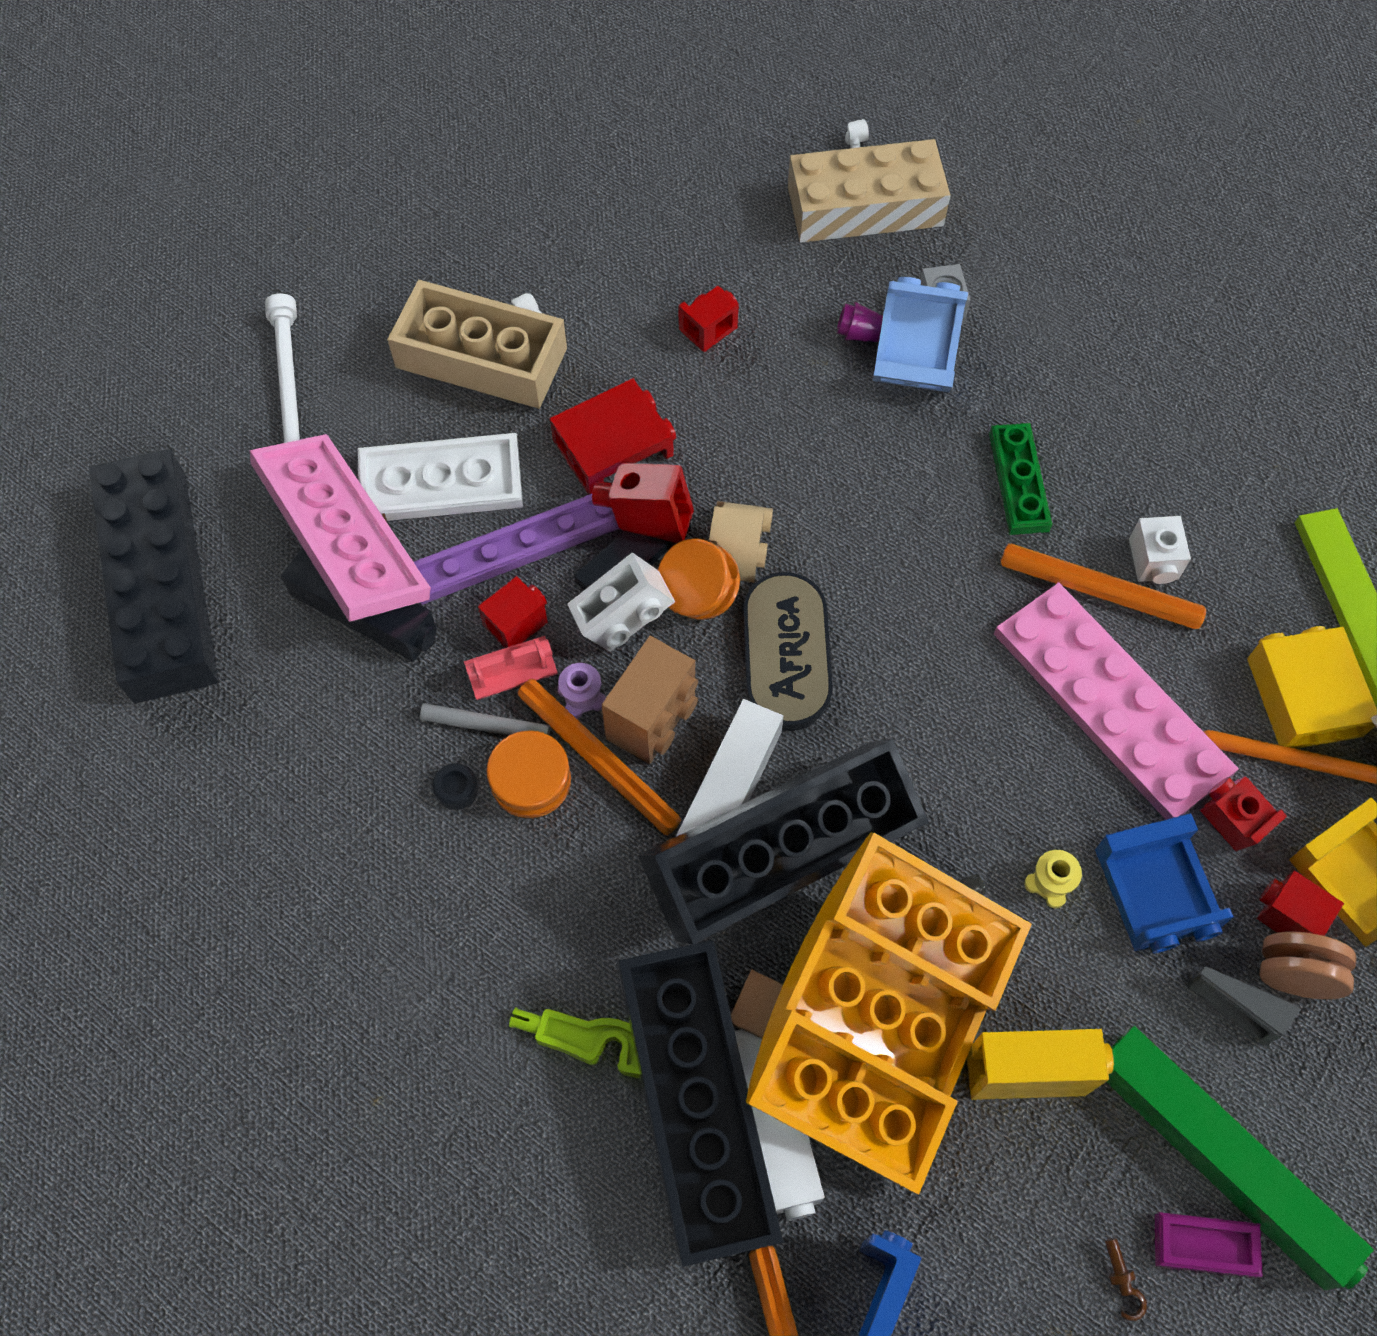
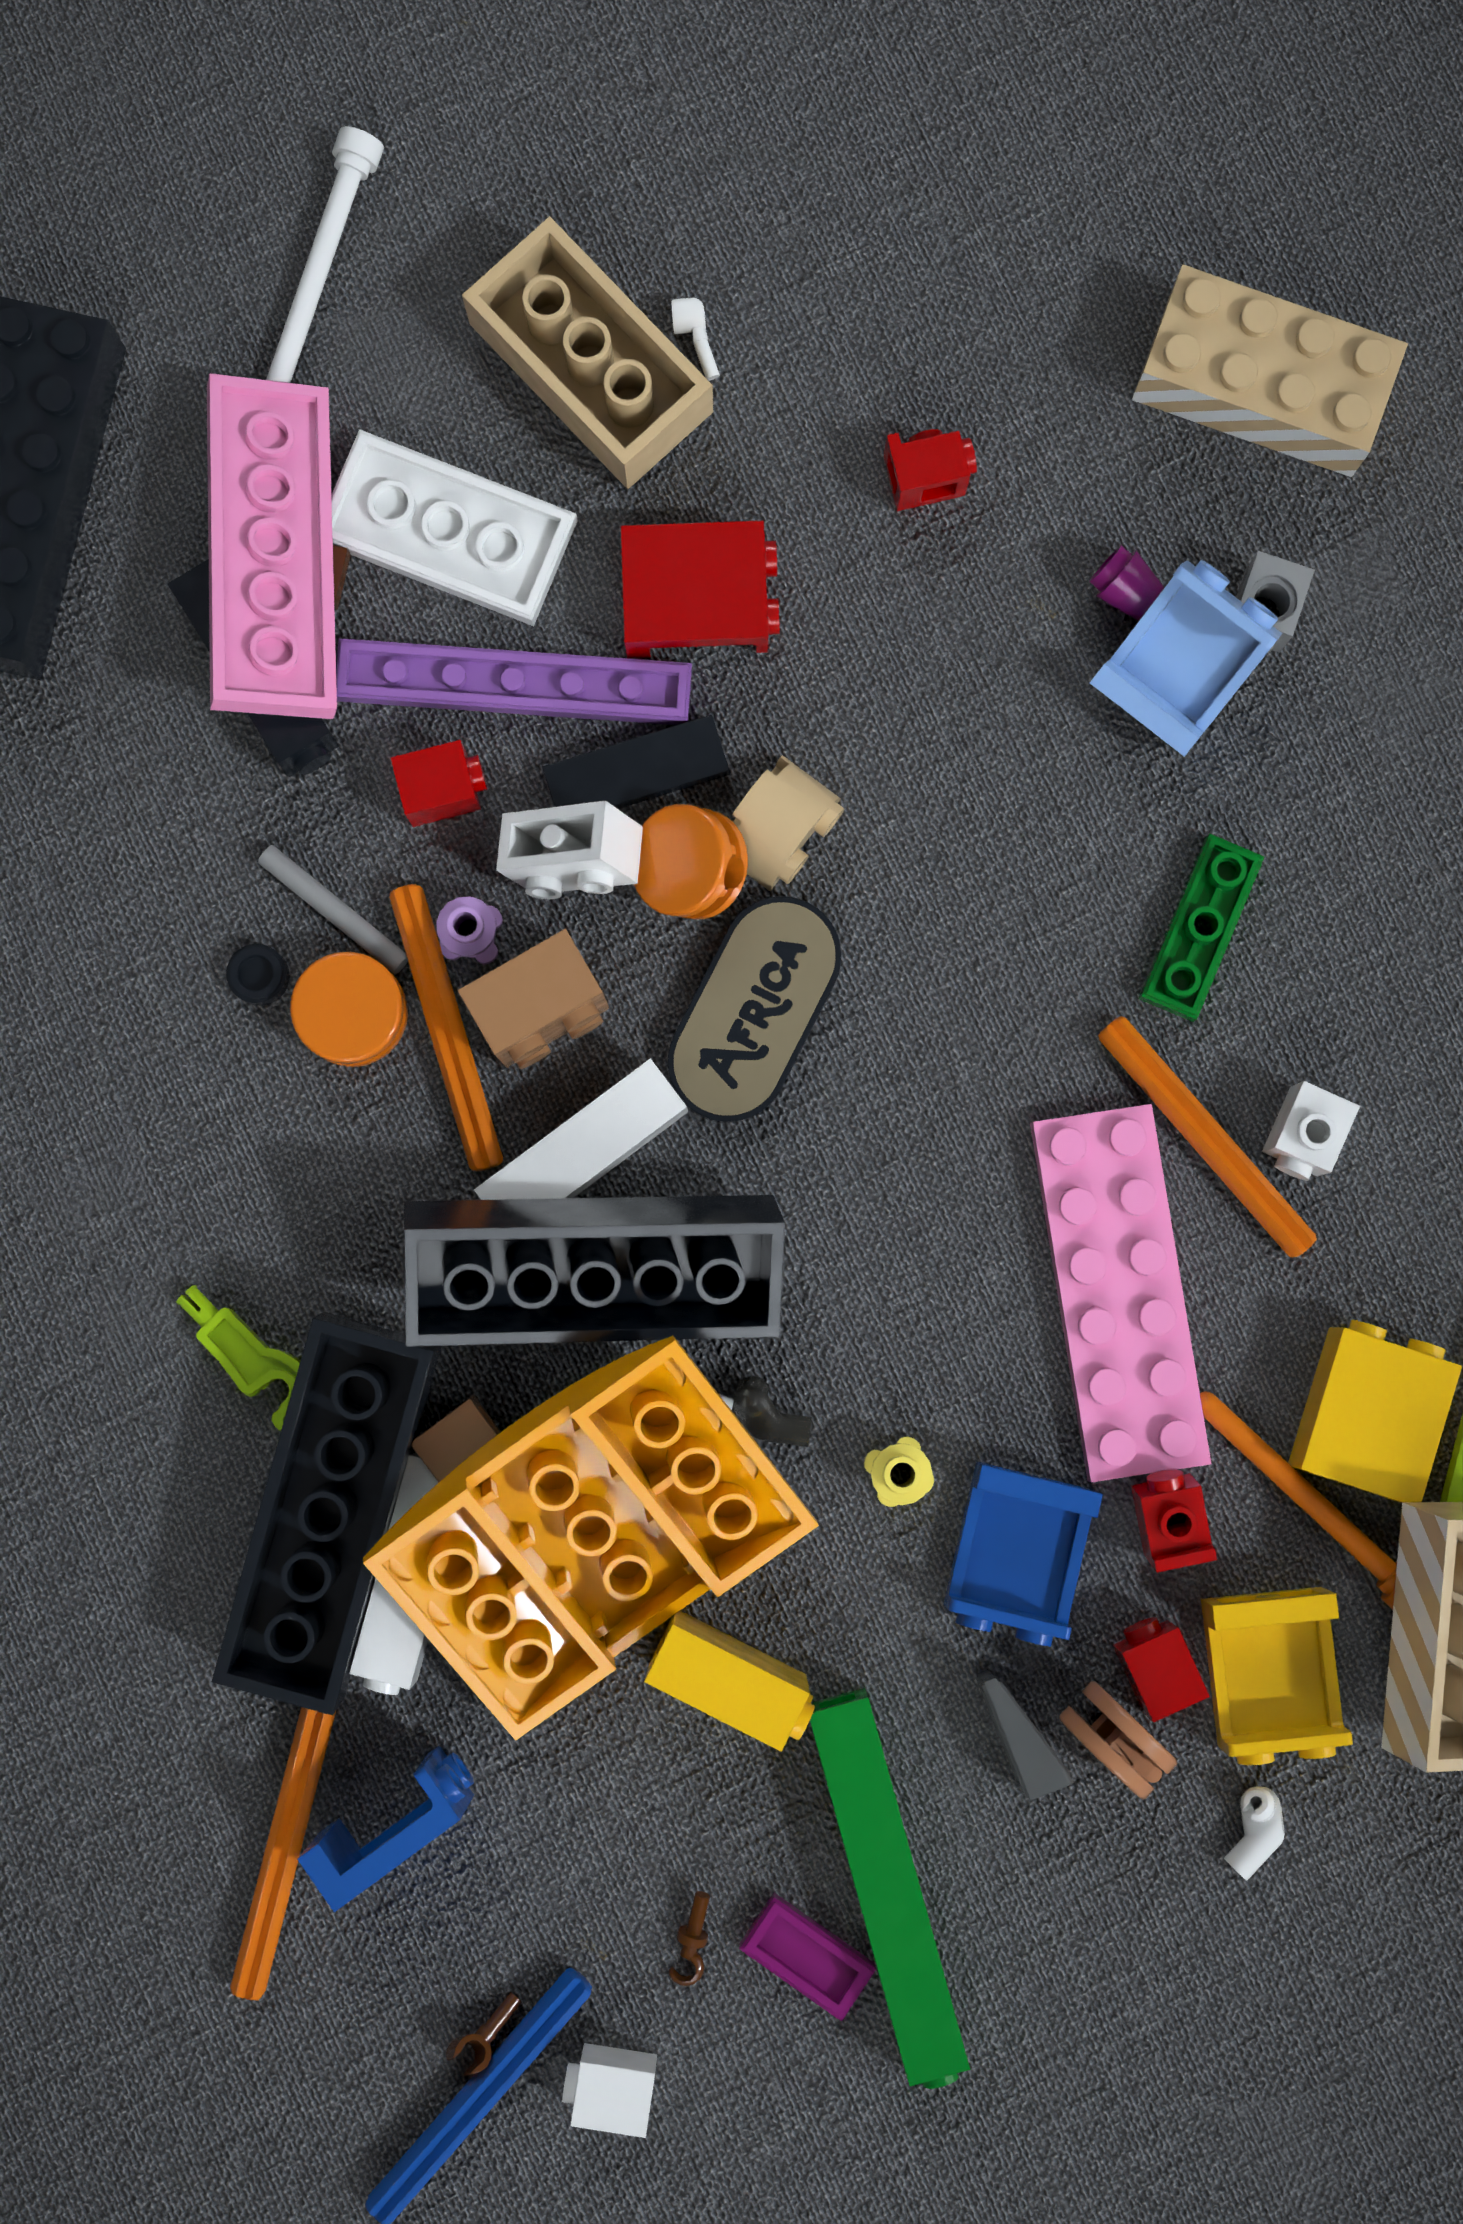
camera: 30 degrees right, 20 degrees up
coral hinge [464,636,558,700] -> none
red torso [592,463,694,543] -> none
white hand [845,119,869,148] -> none

